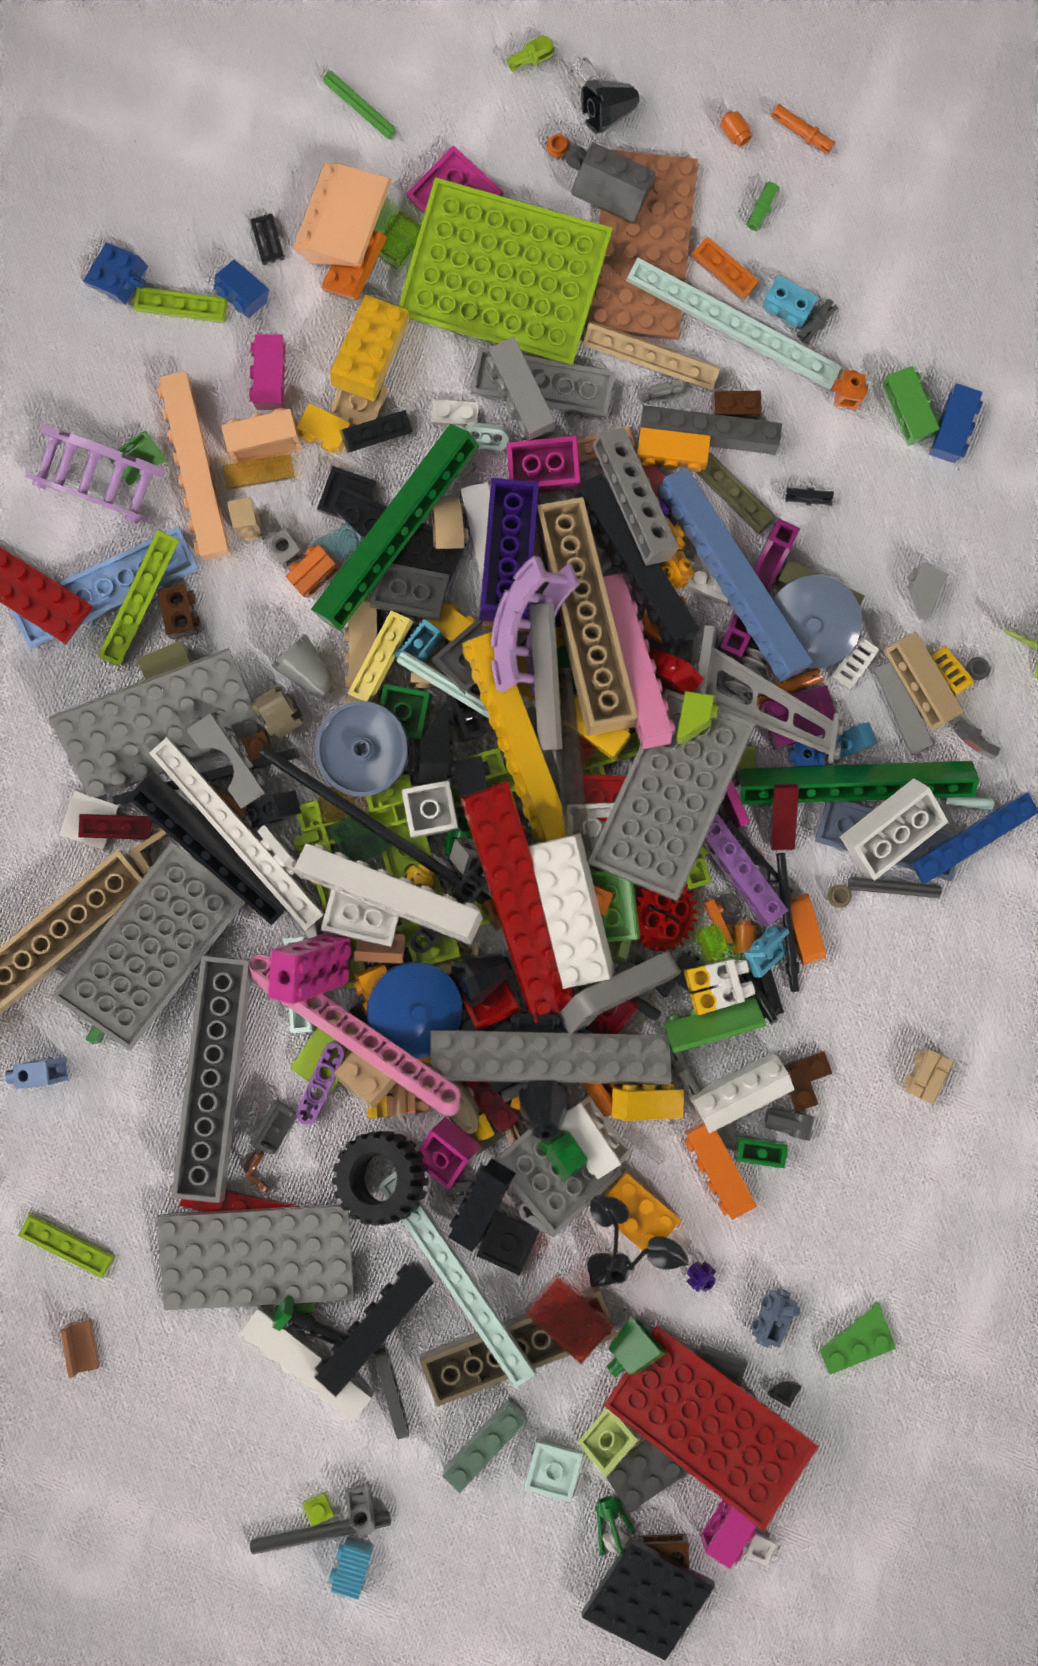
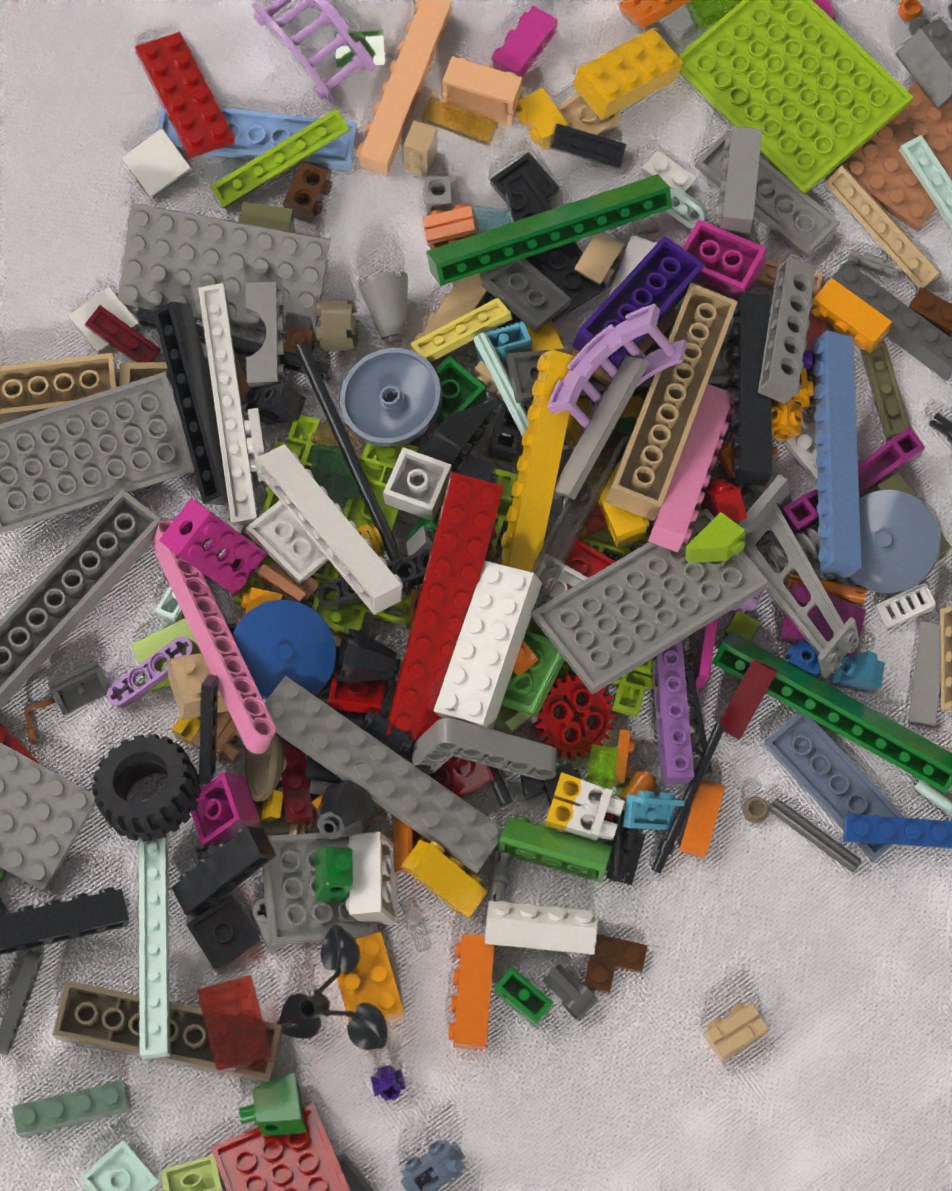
camera: 30 degrees right, 15 degrees down
white brick [840,778,948,881] -> none
none -> white tile [122,128,192,198]
none -> black tile [199,674,219,784]

